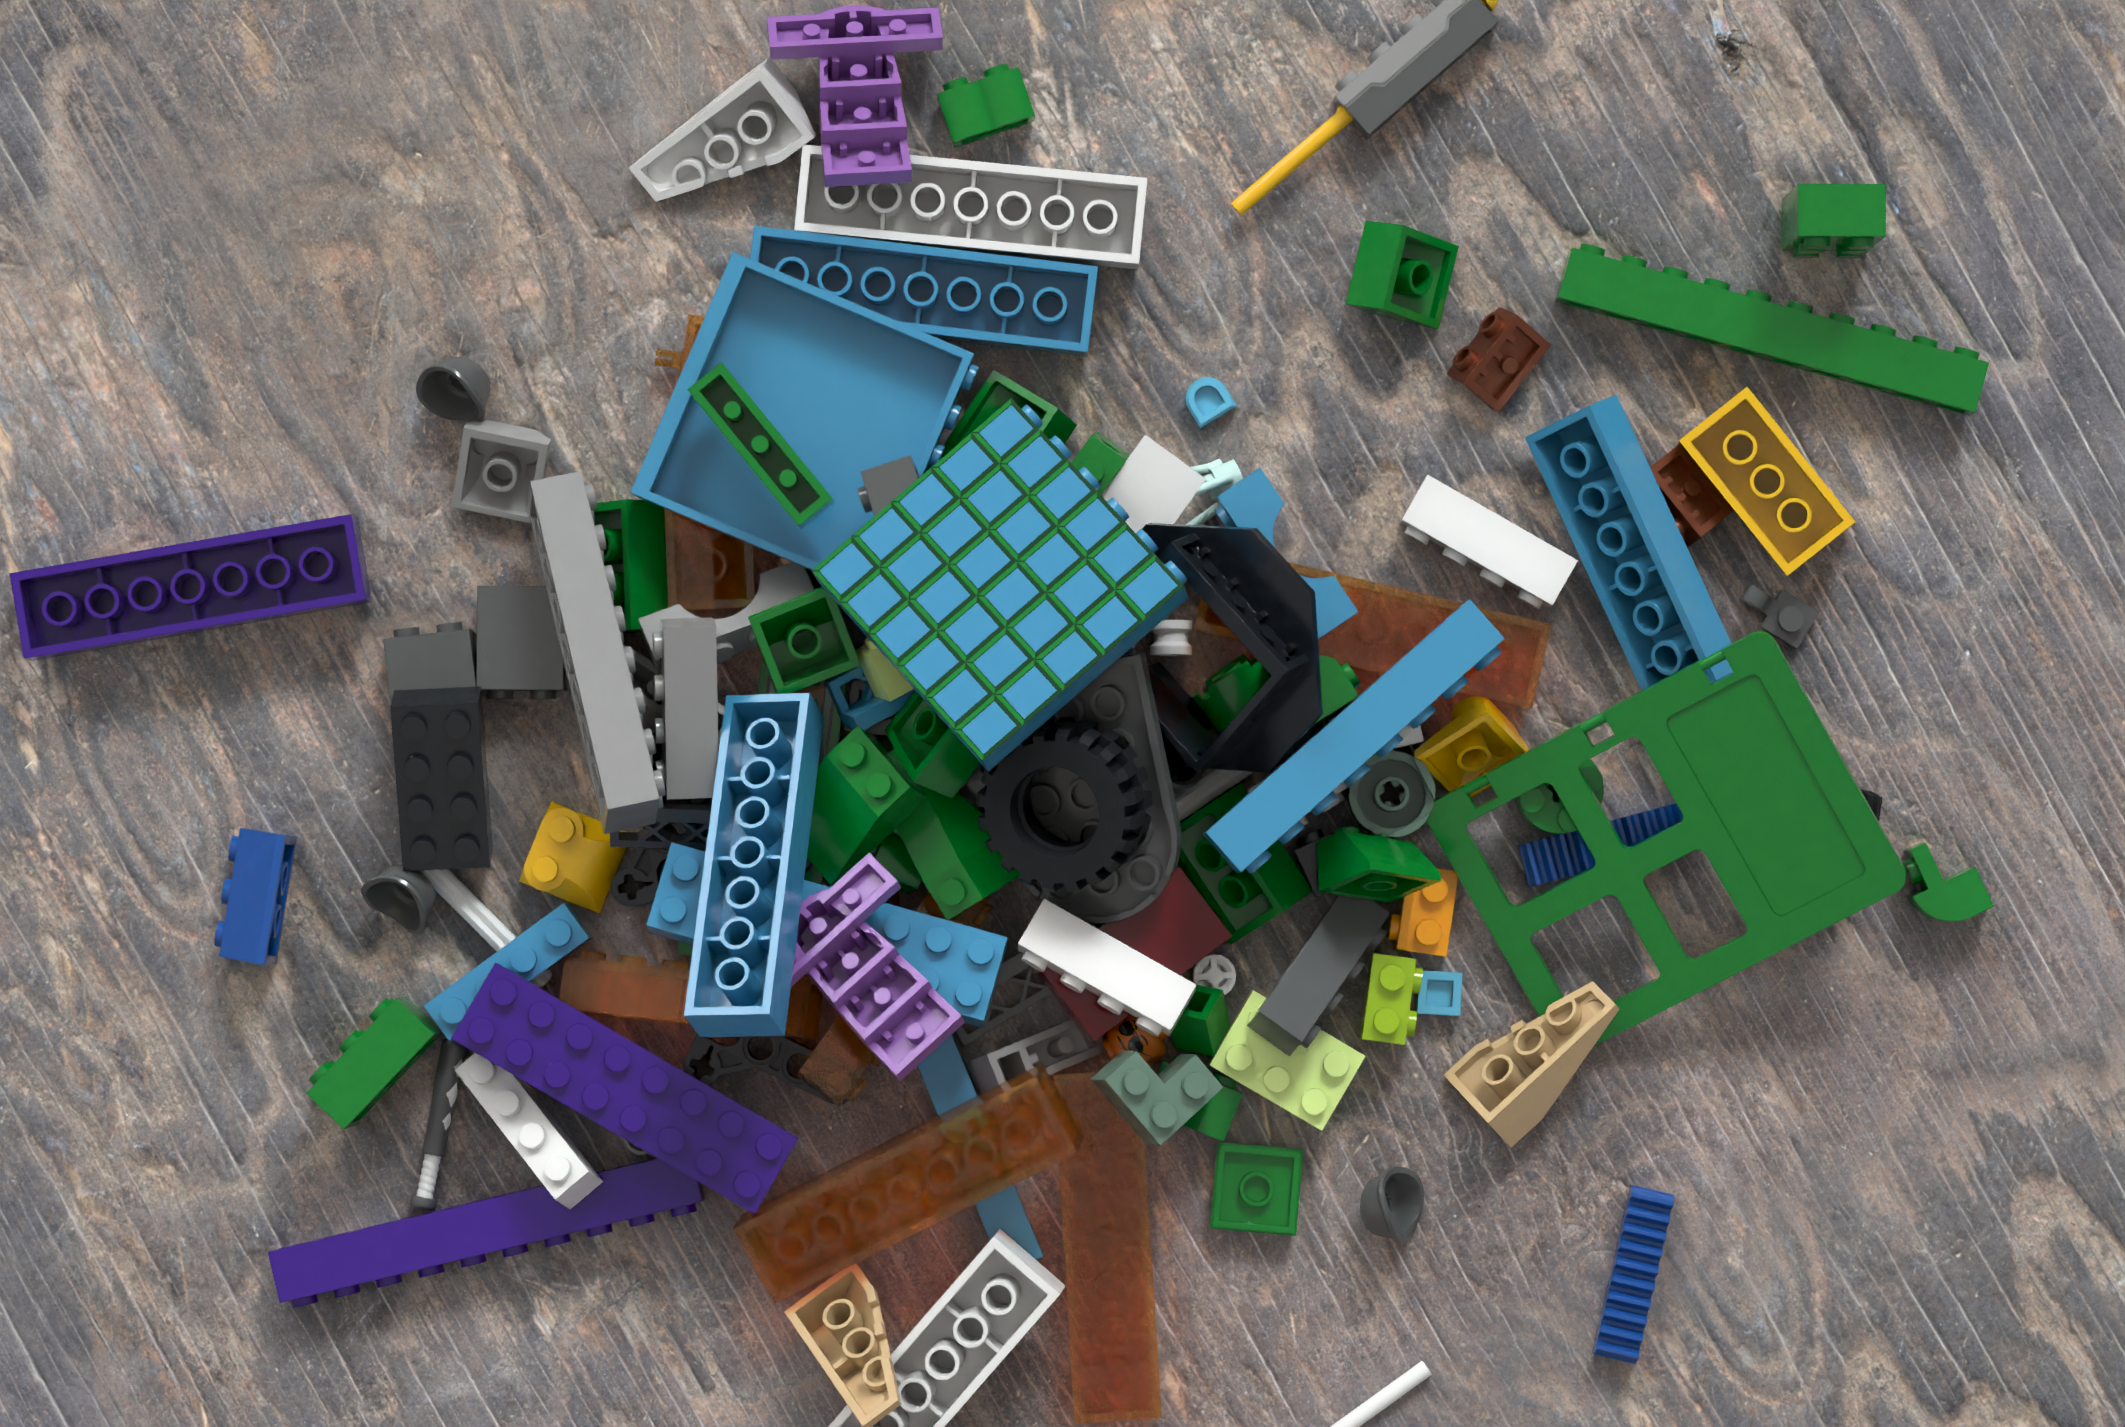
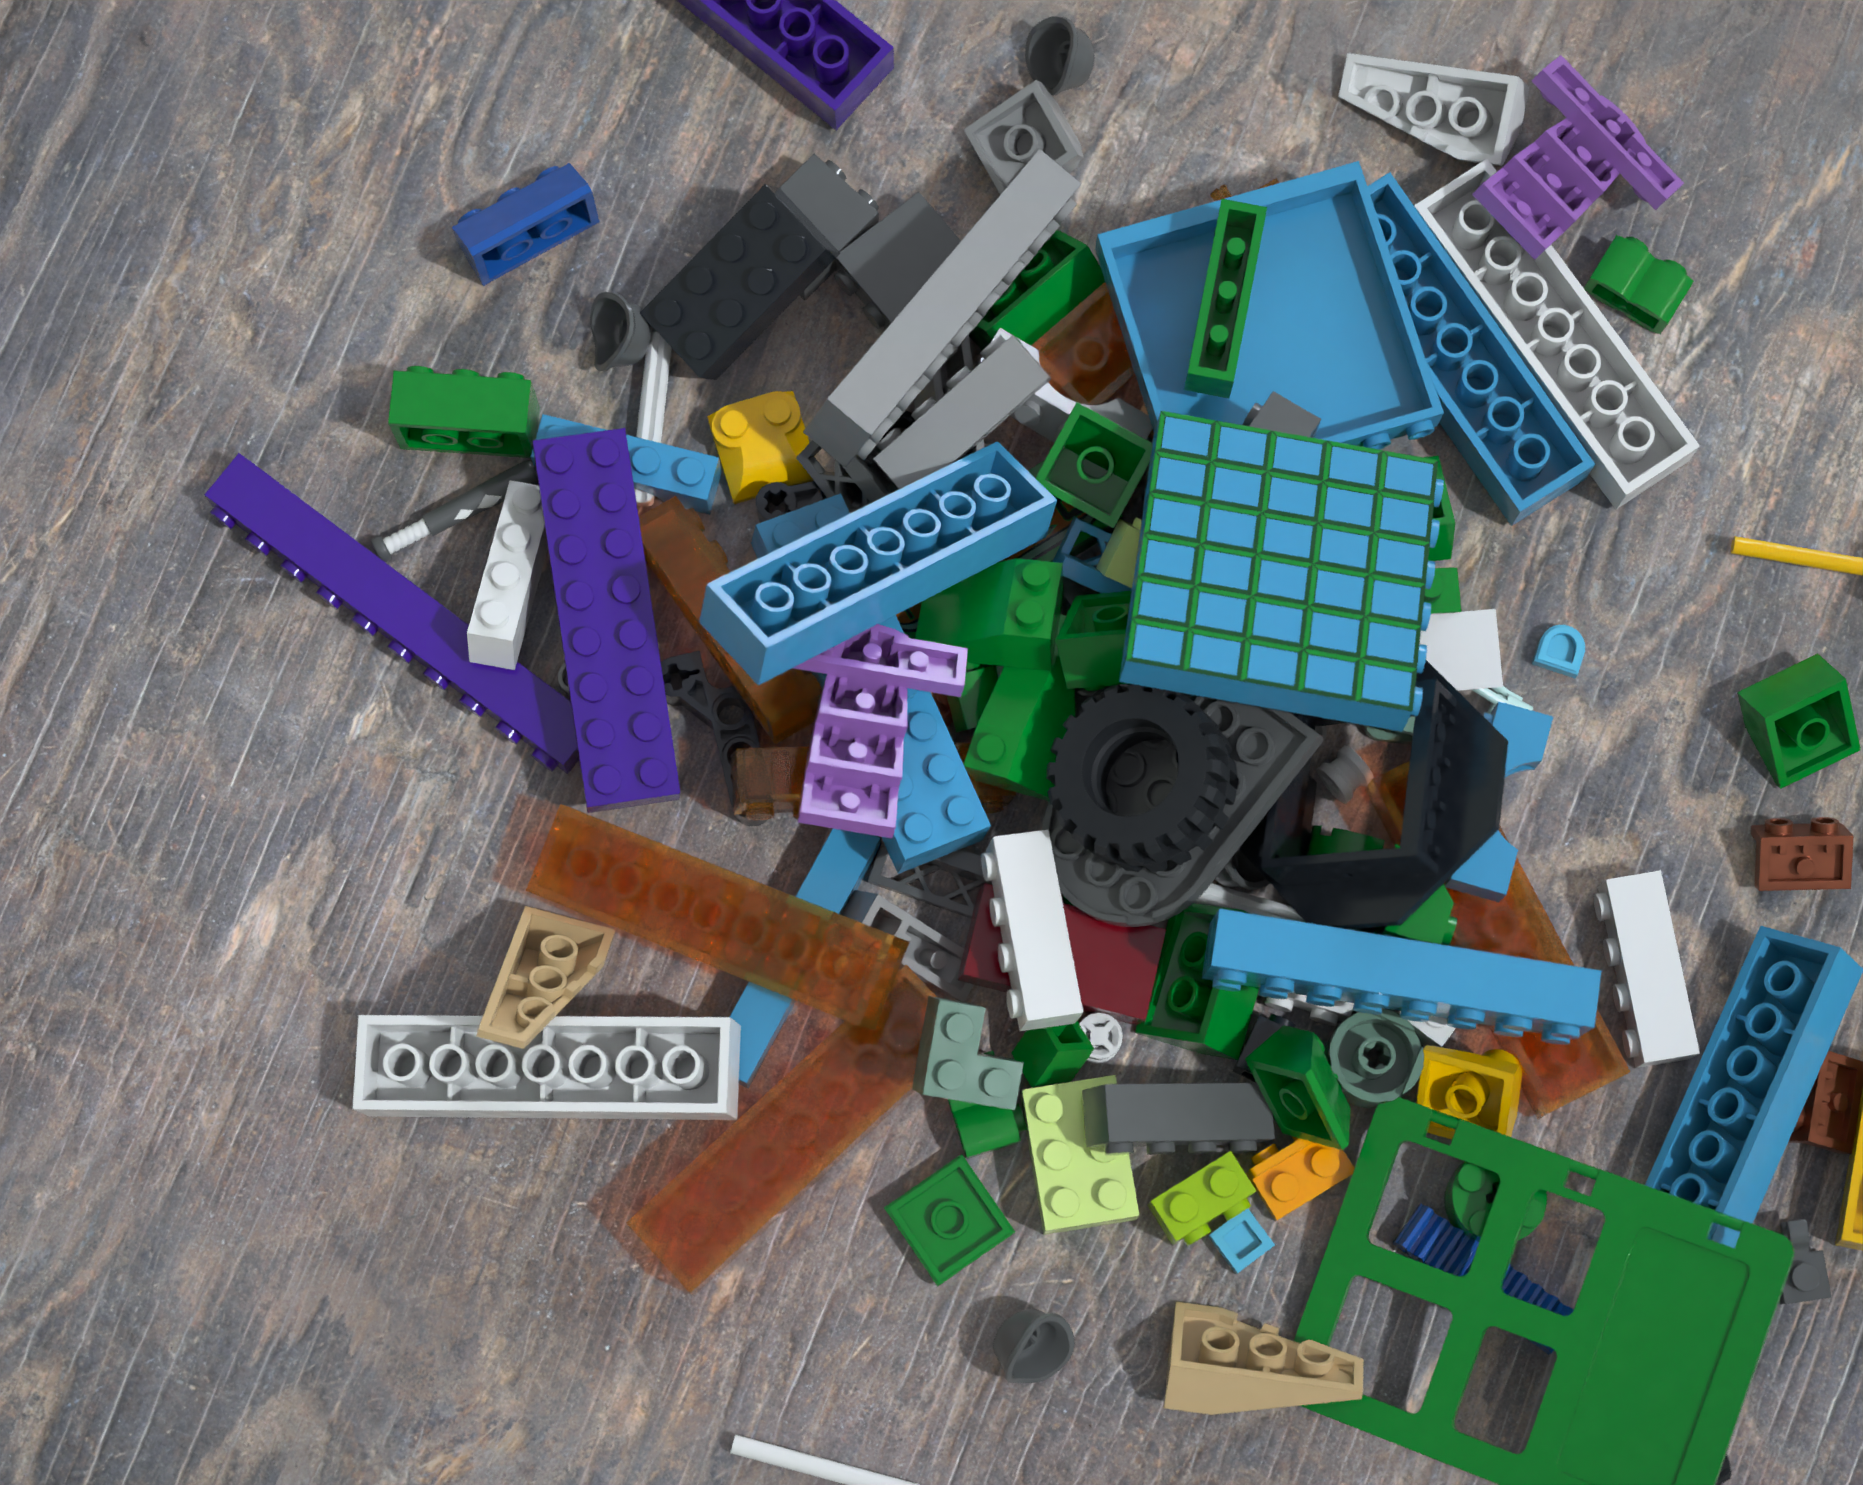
camera: 45 degrees right, 10 degrees down
orange head [1102,1014,1168,1065] -> none

